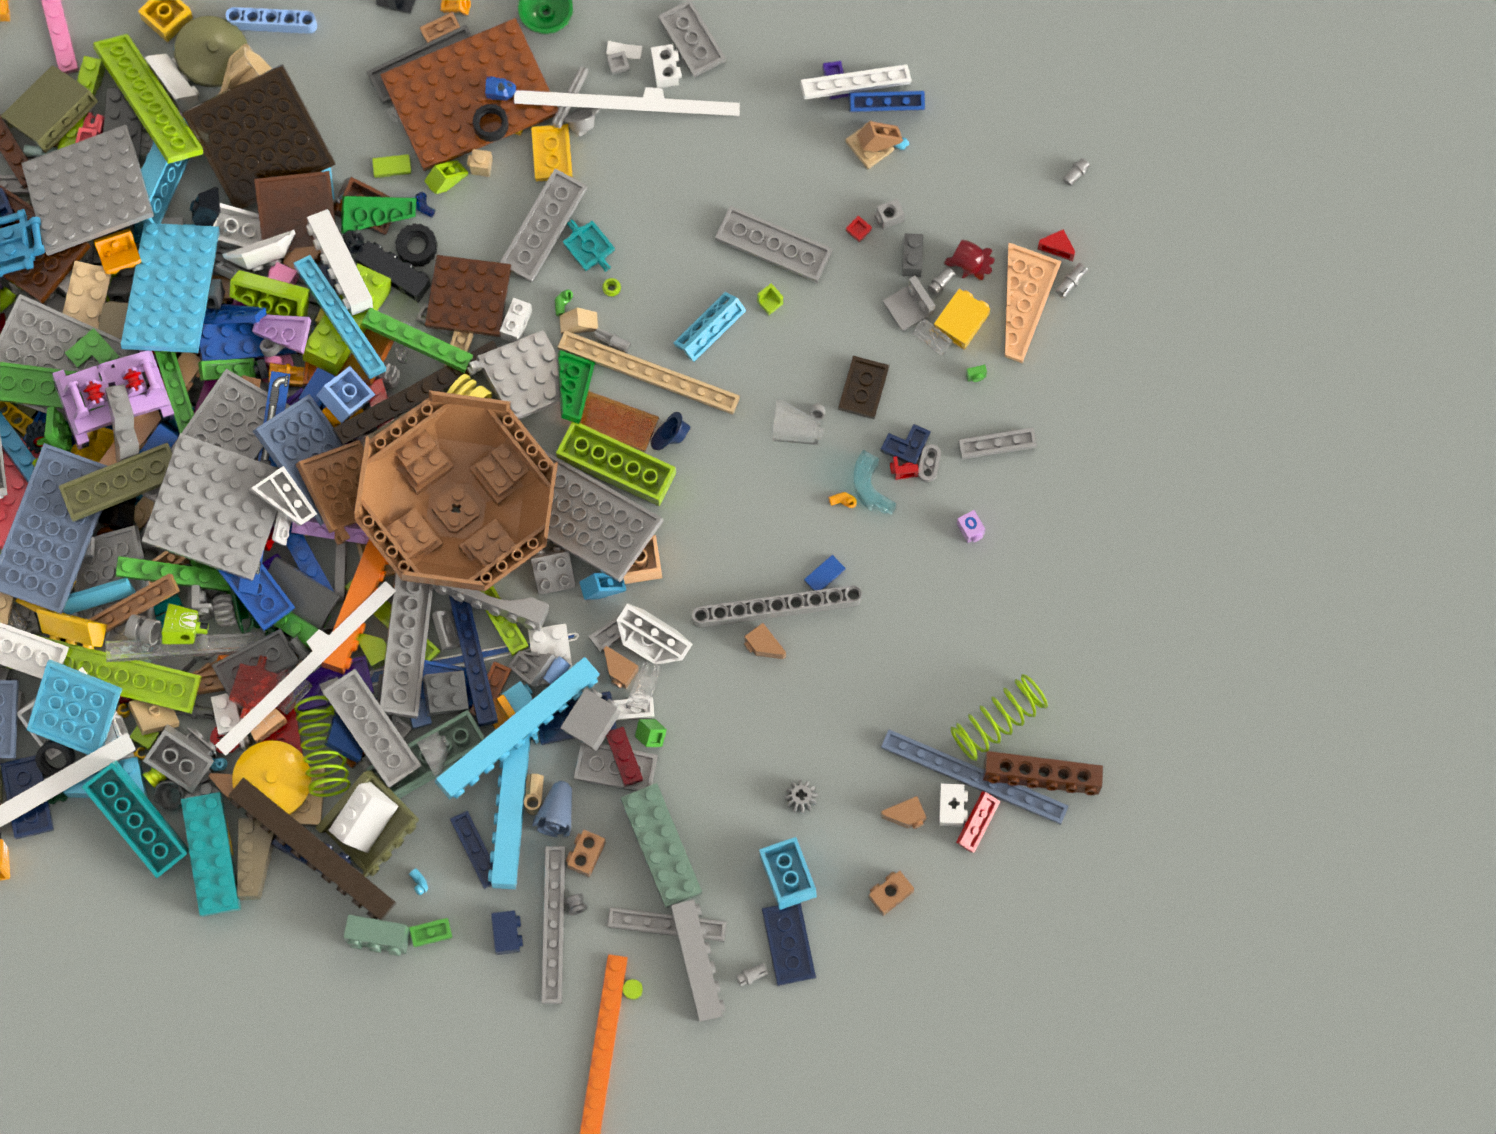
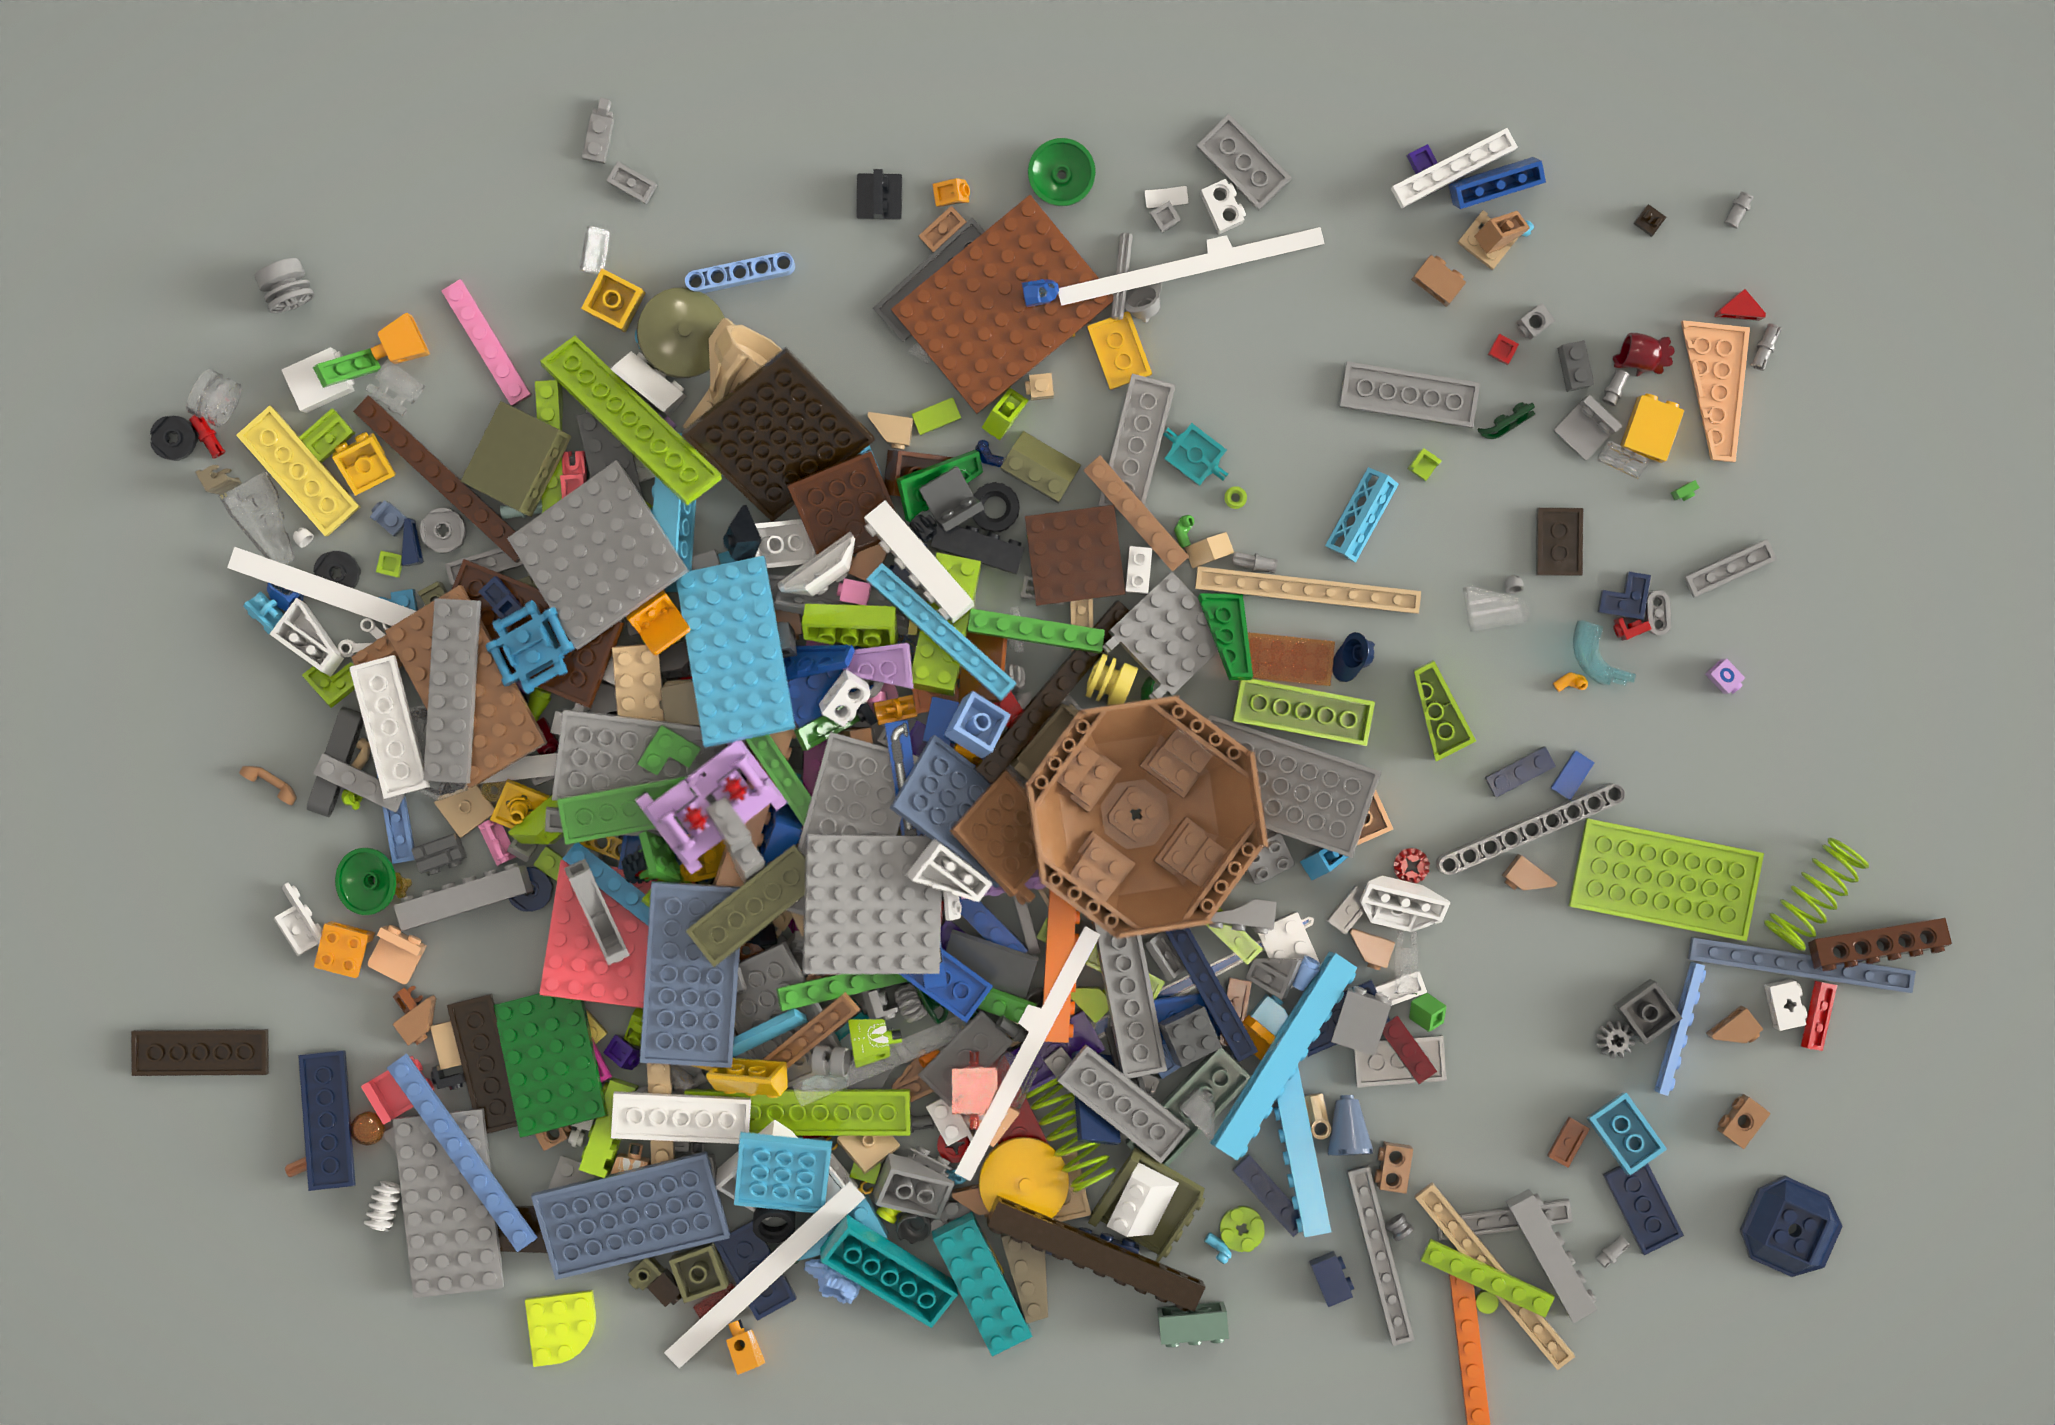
camera: 15 degrees left, 15 degrees up
bright green plate [409,918,453,948] -> none
black tyre [473,104,509,142] -> none
sand green brick [621,783,702,909] -> none
none -> light blue piece [804,1259,861,1304]
none -> white brick [819,669,871,726]
none -> tan slope [868,412,914,450]
none -> dark grey bracket [919,466,985,532]
none -> olive slope [1000,431,1081,504]
none -> medium nougat plate [1083,456,1189,572]
none -> lime plate [1219,1206,1265,1252]
none -> red gear [1394,848,1430,883]
none -> medium nougat brick [1411,255,1466,307]
none -> lime wedge [1413,660,1476,762]
none -> tan plate [1415,1182,1575,1370]
none -> lime plate [1421,1239,1555,1317]
none -> dark green piece [1477,402,1535,439]
none -> plate [1484,747,1556,798]
none -> dark orange plate [1547,1117,1590,1168]
none -> lime plate [1569,818,1764,941]
none -> dark grey brick [1614,979,1683,1045]
none -> dark brown tile [1633,204,1666,237]
none -> light blue plate [1654,961,1706,1096]
none -> dark blue piece [1740,1176,1843,1277]

